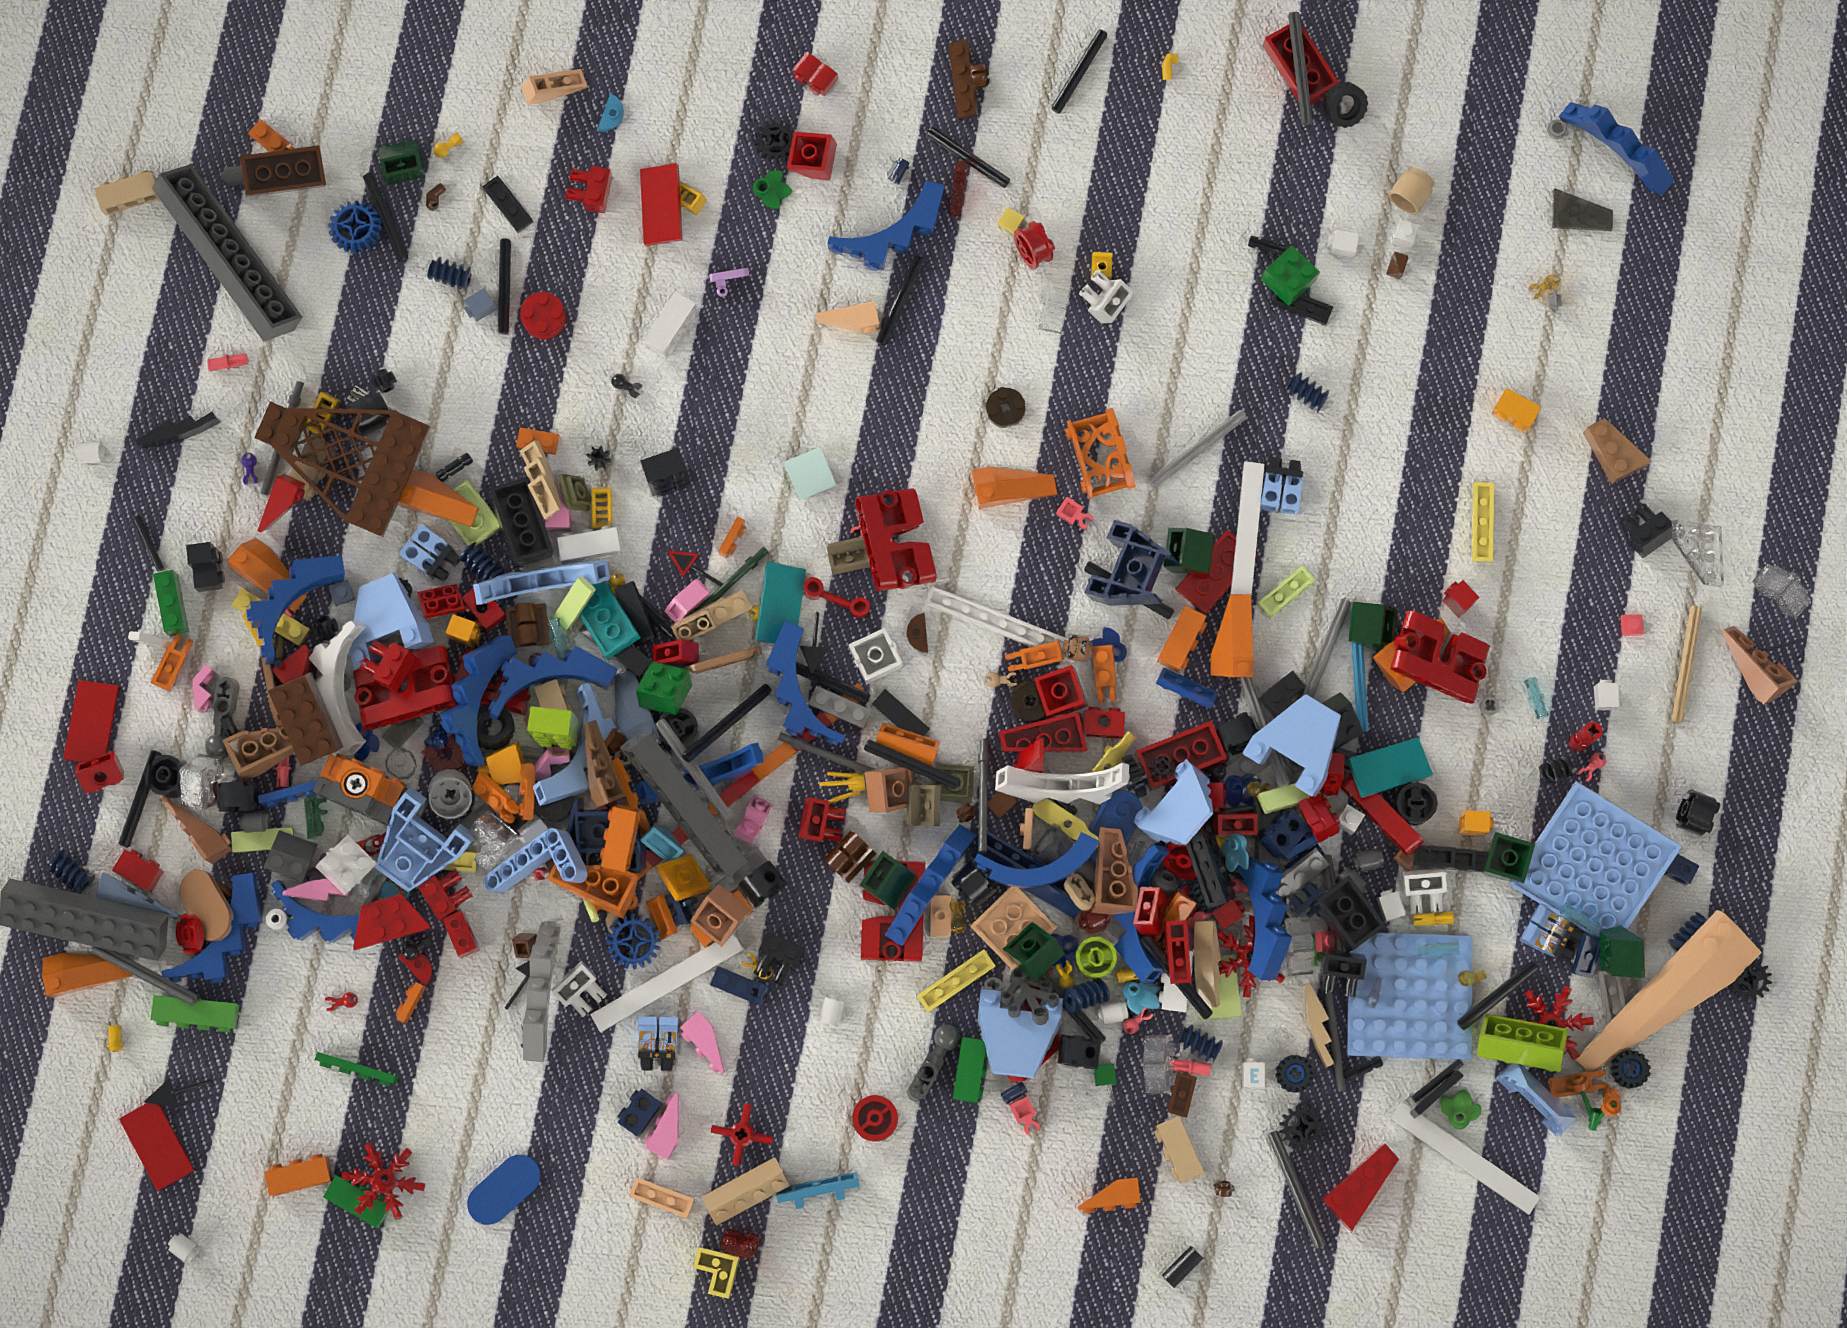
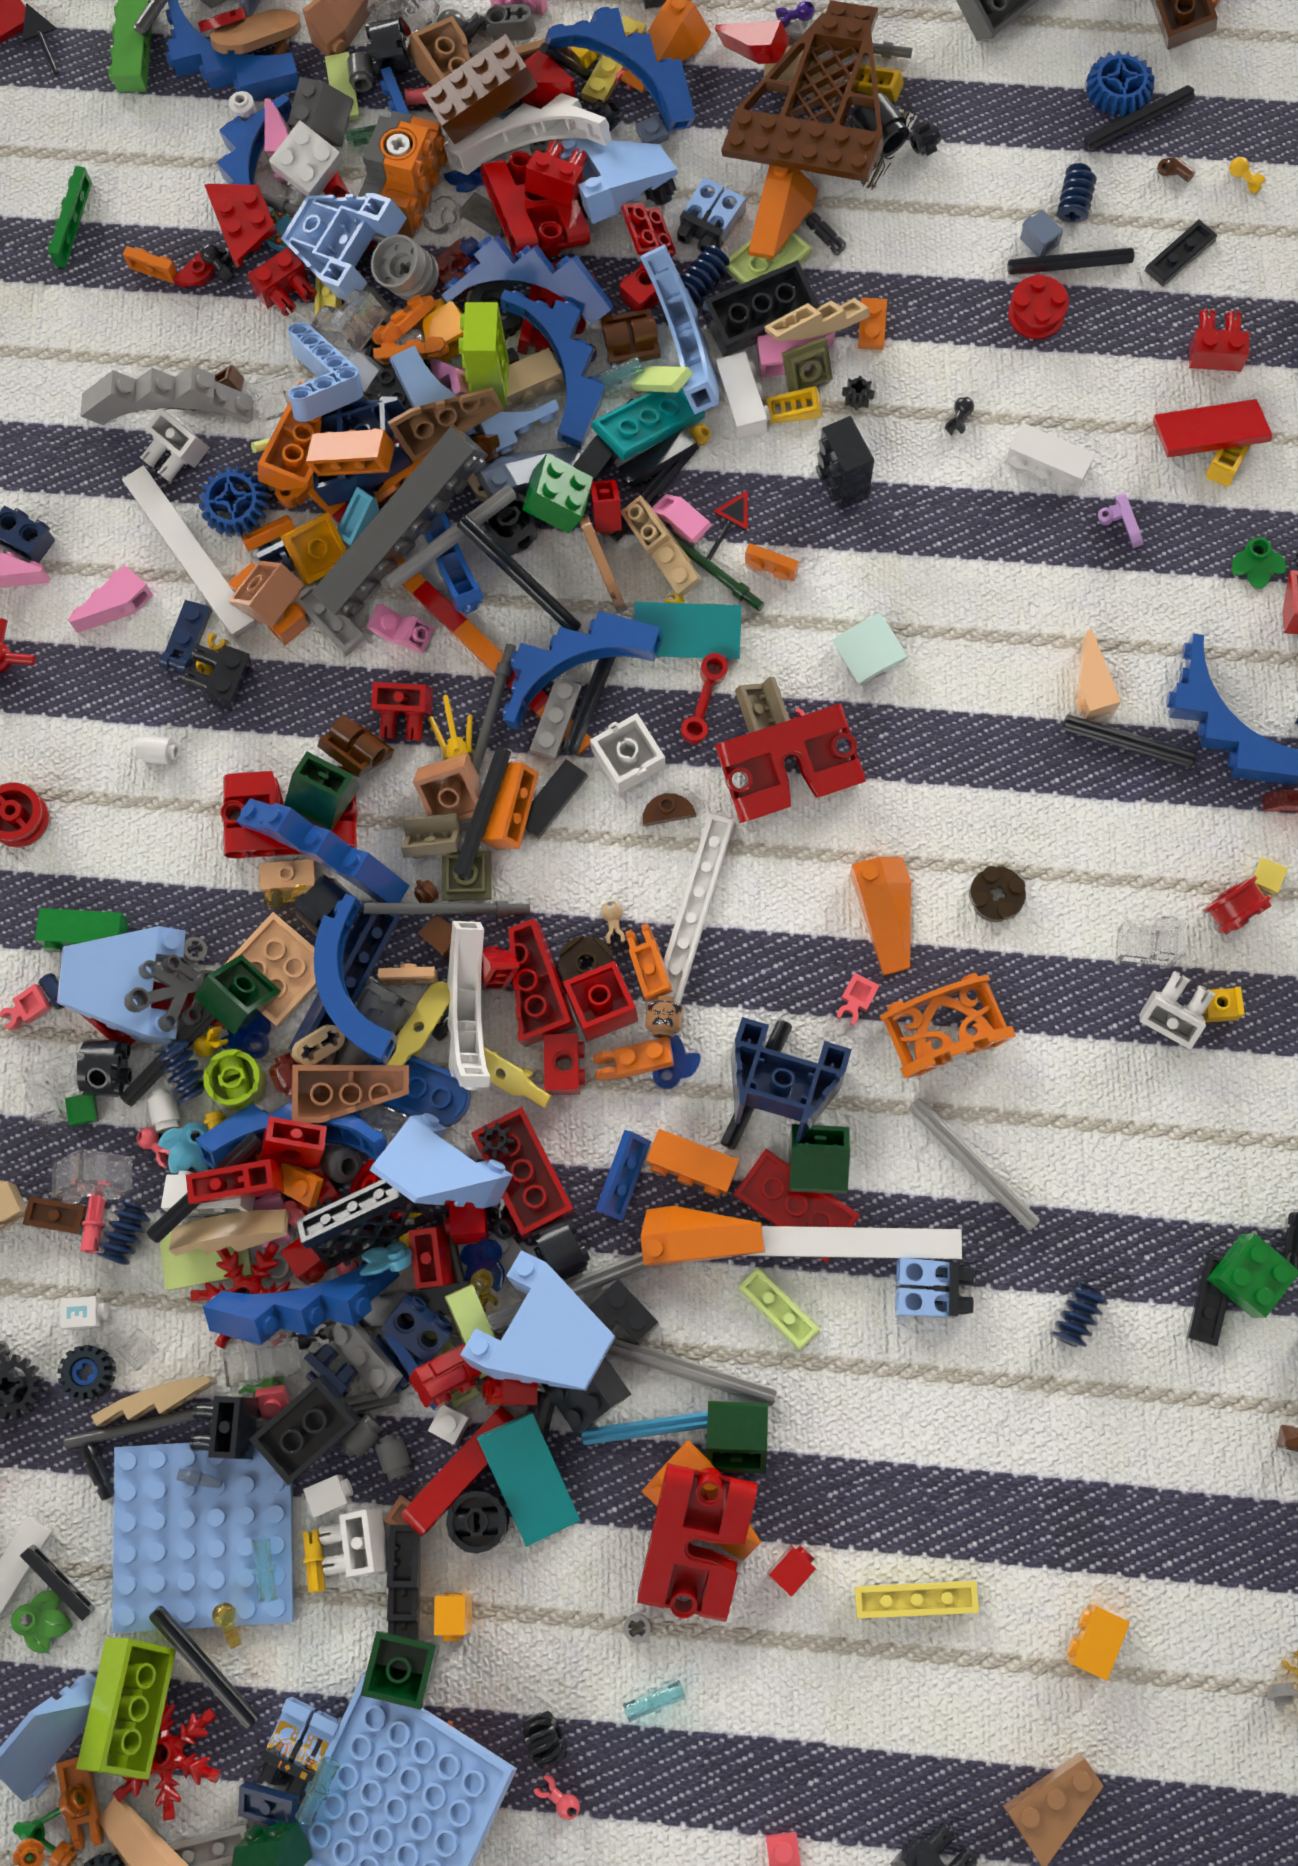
camera: 90 degrees right, 5 degrees down
red arm [325,992,358,1011] -> none
dark green slope [379,139,426,185] -> none
red brick [442,911,480,959] -> none
light orange brick [445,614,482,648] -> none
hips [638,1016,680,1072] -> none
black brick [738,861,787,908] -> none
black piece [799,611,829,675] -> none
dark grey beam [907,1024,961,1102] -> none
light yellow plate [916,949,996,1013] -> none
black gear [1121,754,1148,798] -> none
black bar [1411,1059,1464,1103] -> none
red piece [1568,722,1602,752] -> none
white brick [1594,680,1620,711] -> none

